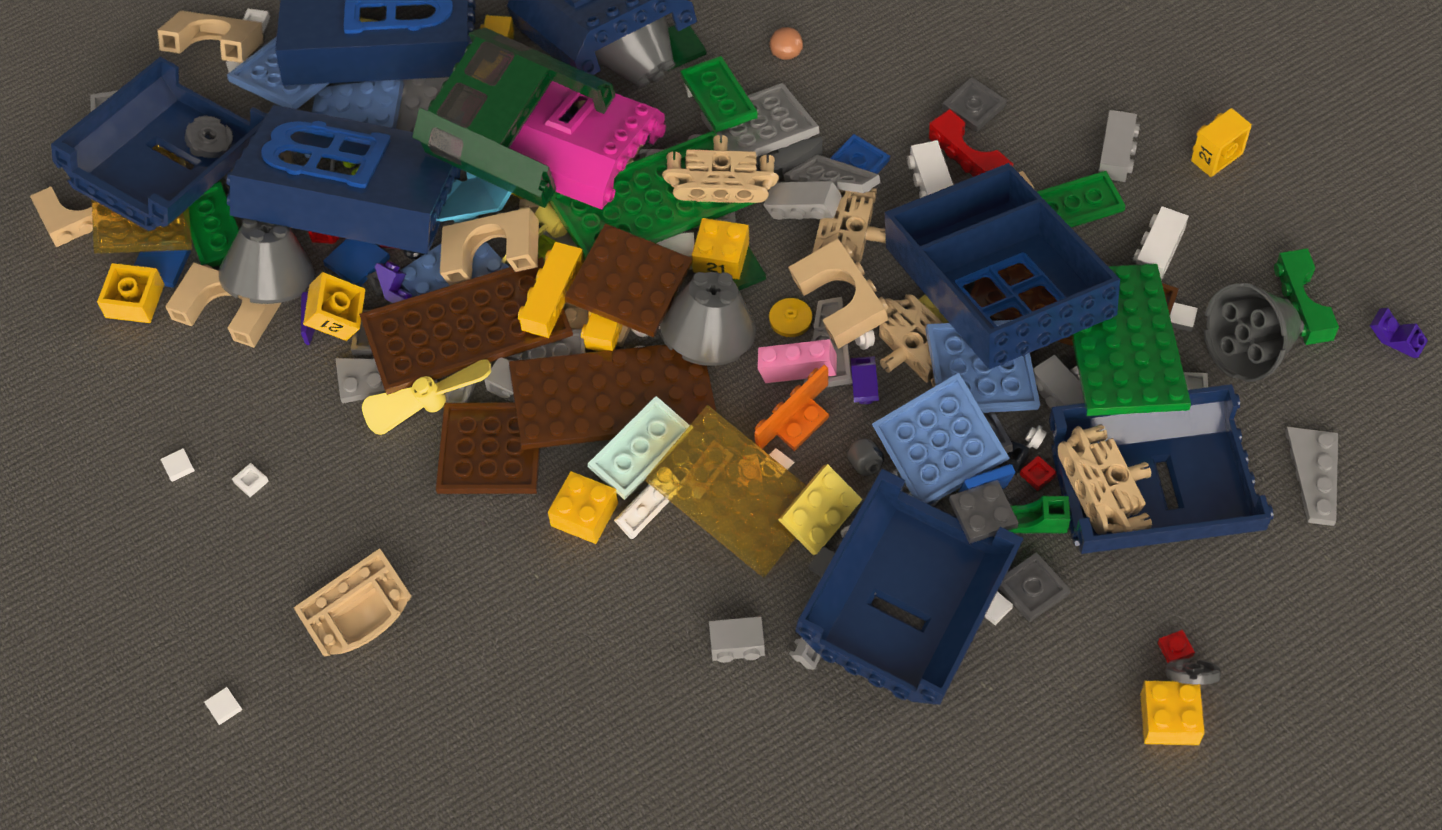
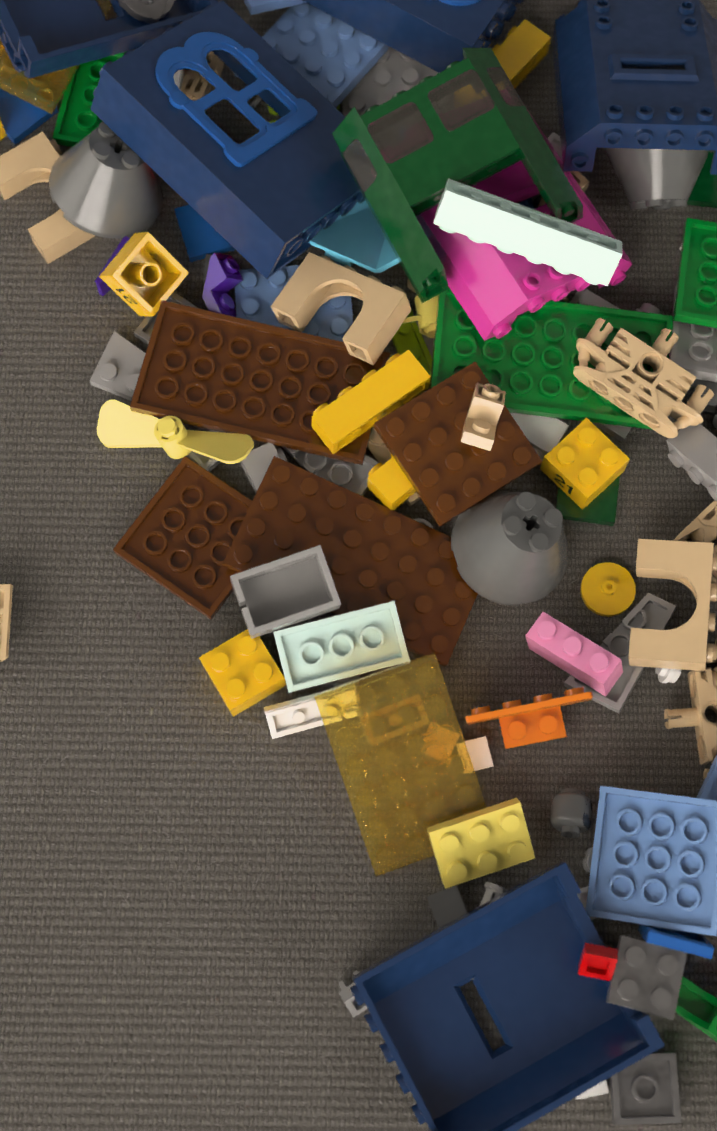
camera: 30 degrees right, 15 degrees up
light grey brick [709,616,765,663] -> none
dark purple slope [851,356,879,404] -> none
none -> light grey piece [230,545,341,639]
none -> light aqua brick [433,178,623,286]
none -> tan slope [461,383,506,451]
none -> red plate [578,943,618,981]

